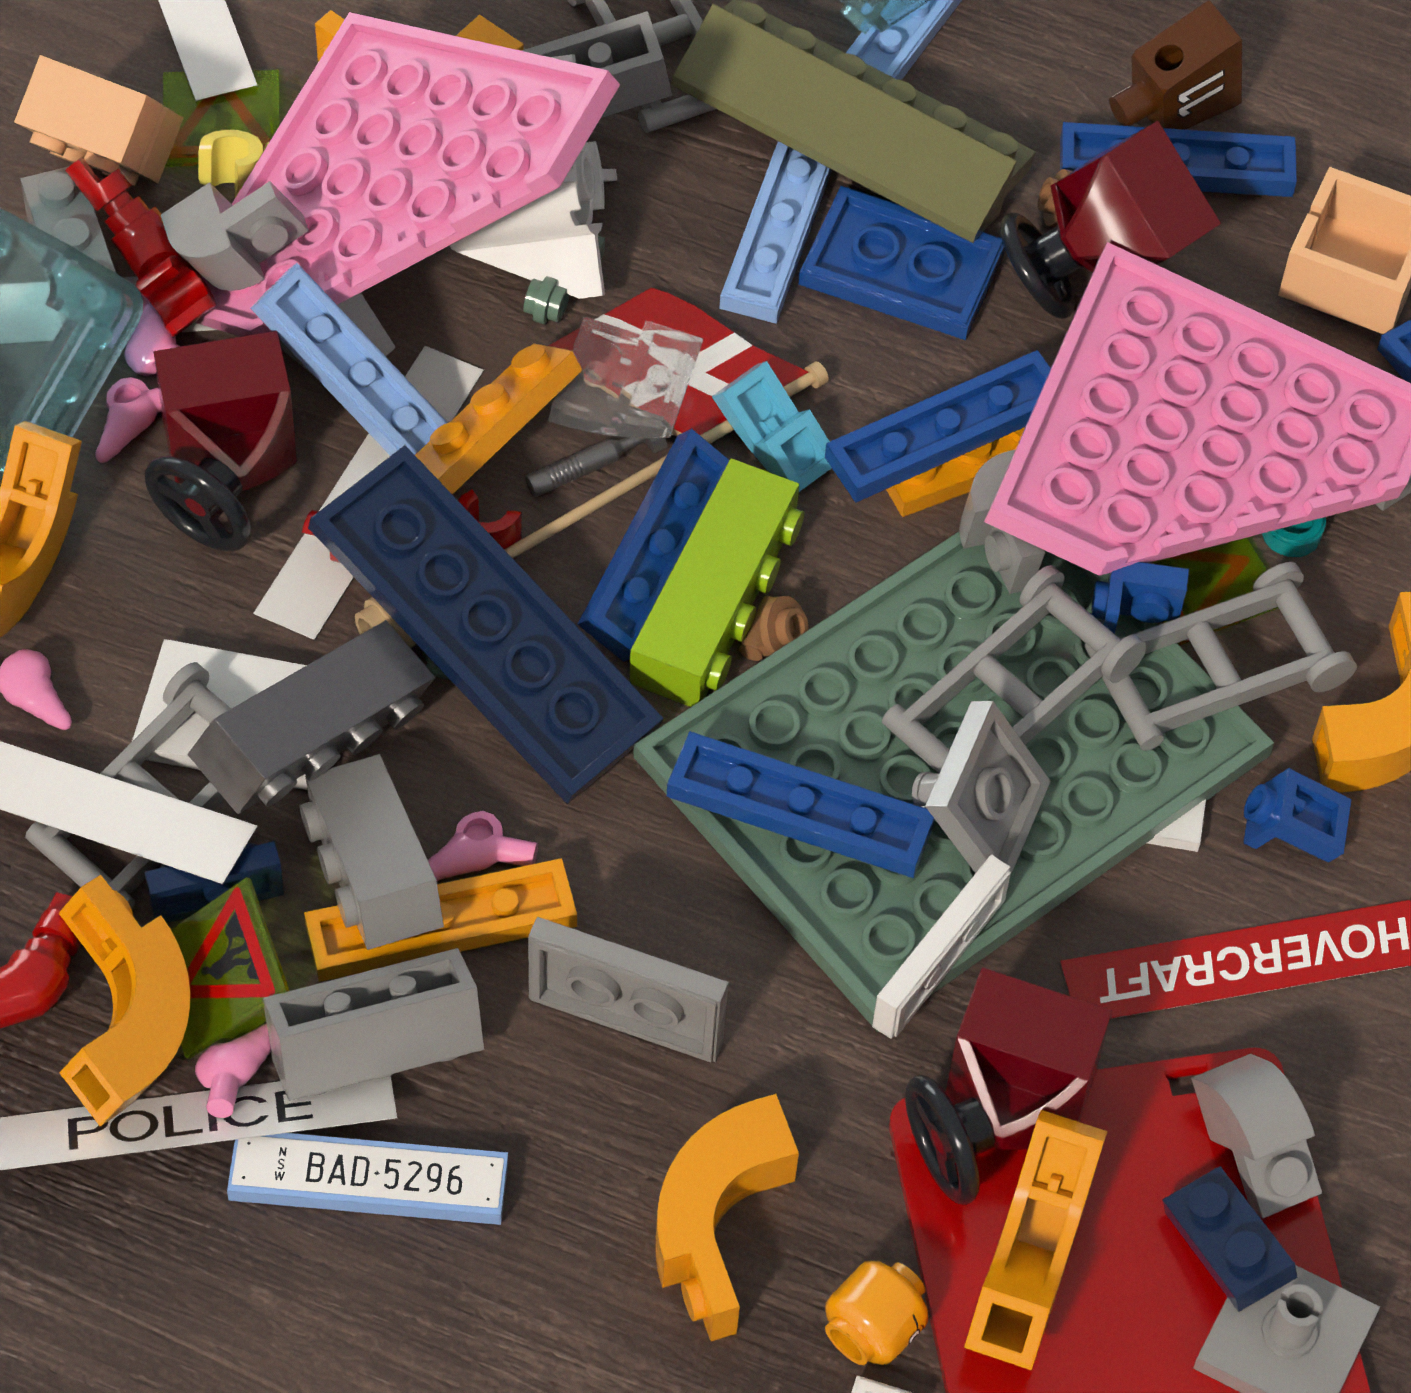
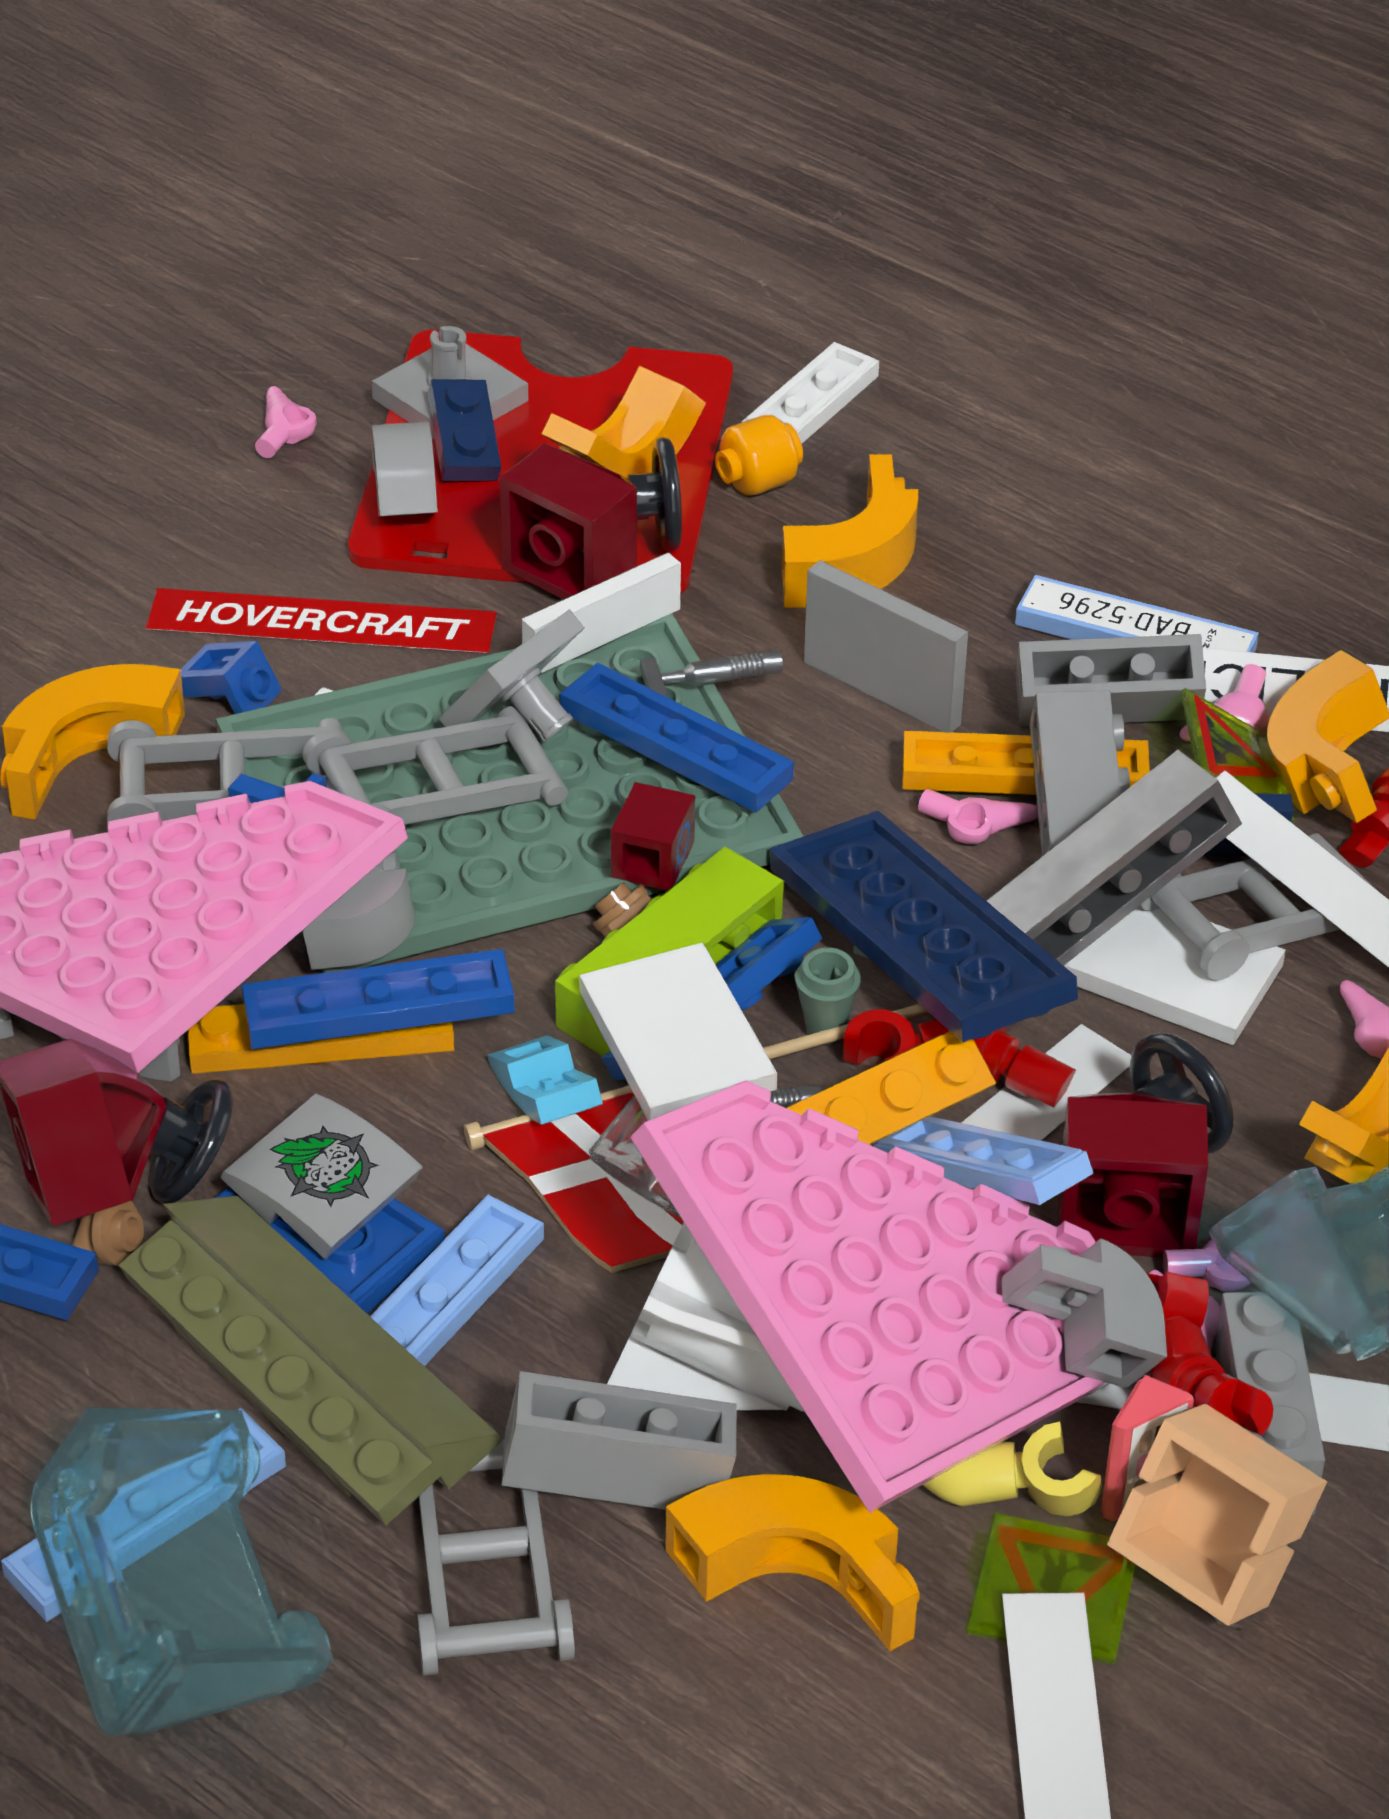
camera: 160 degrees left, 15 degrees down
none -> light grey slope [221,1094,423,1259]
none -> white tile [579,942,777,1121]
none -> dark red brick [611,782,695,890]
none -> flat silver piece [640,649,783,697]
none -> sand green cone [795,948,861,1045]
none -> coral slope [1101,1375,1194,1522]

